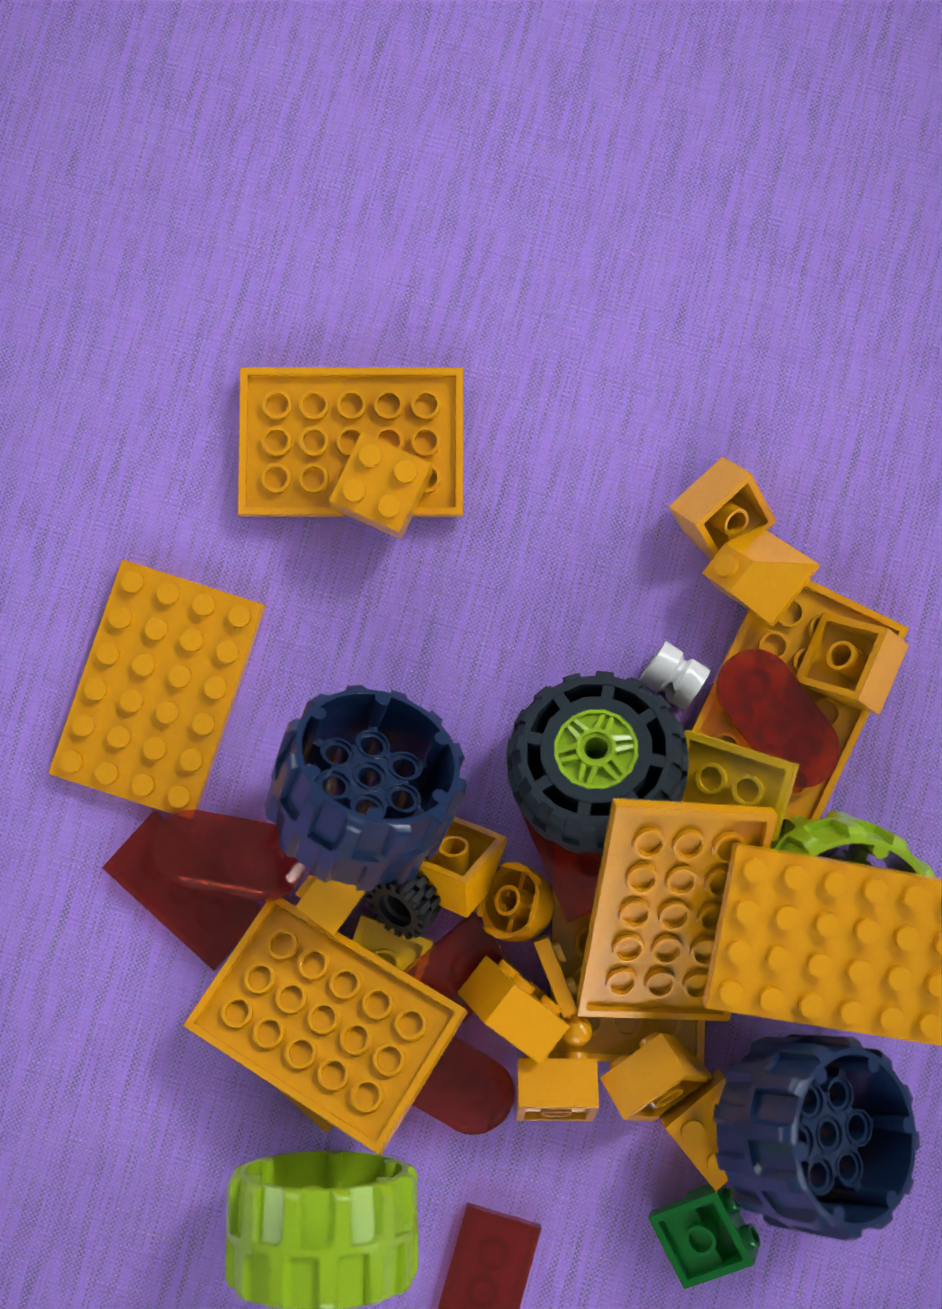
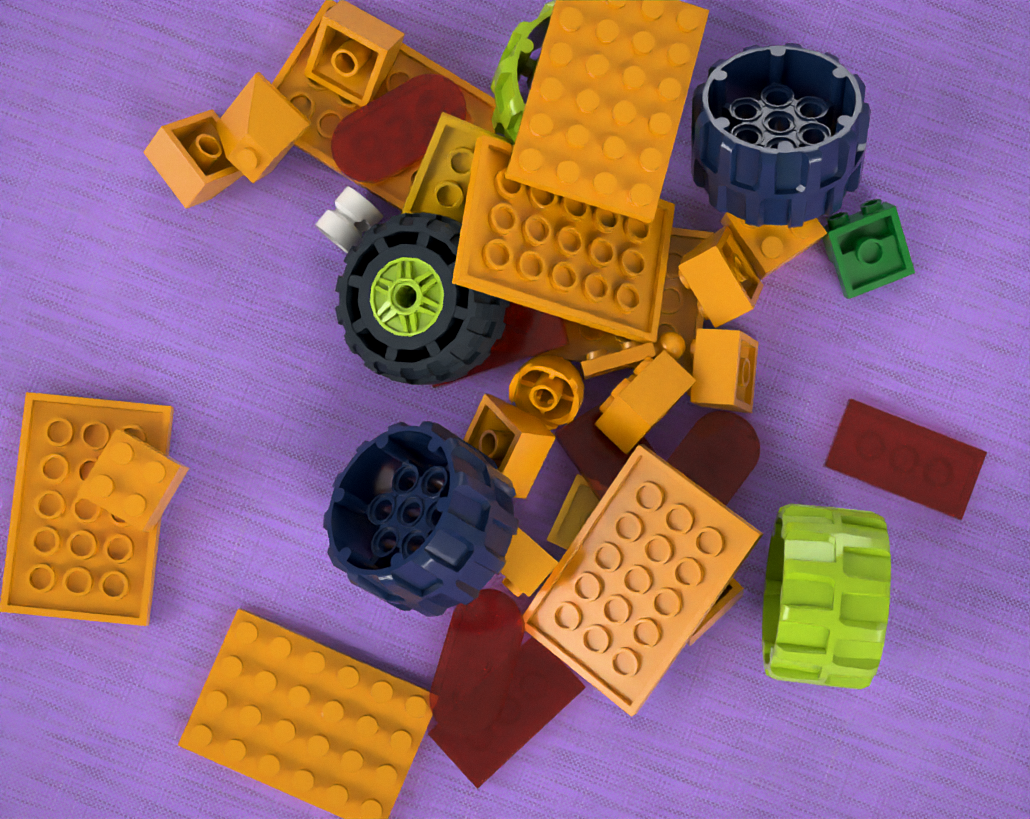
camera: 85 degrees left, 0 degrees up
black tyre [366,870,441,939] -> none

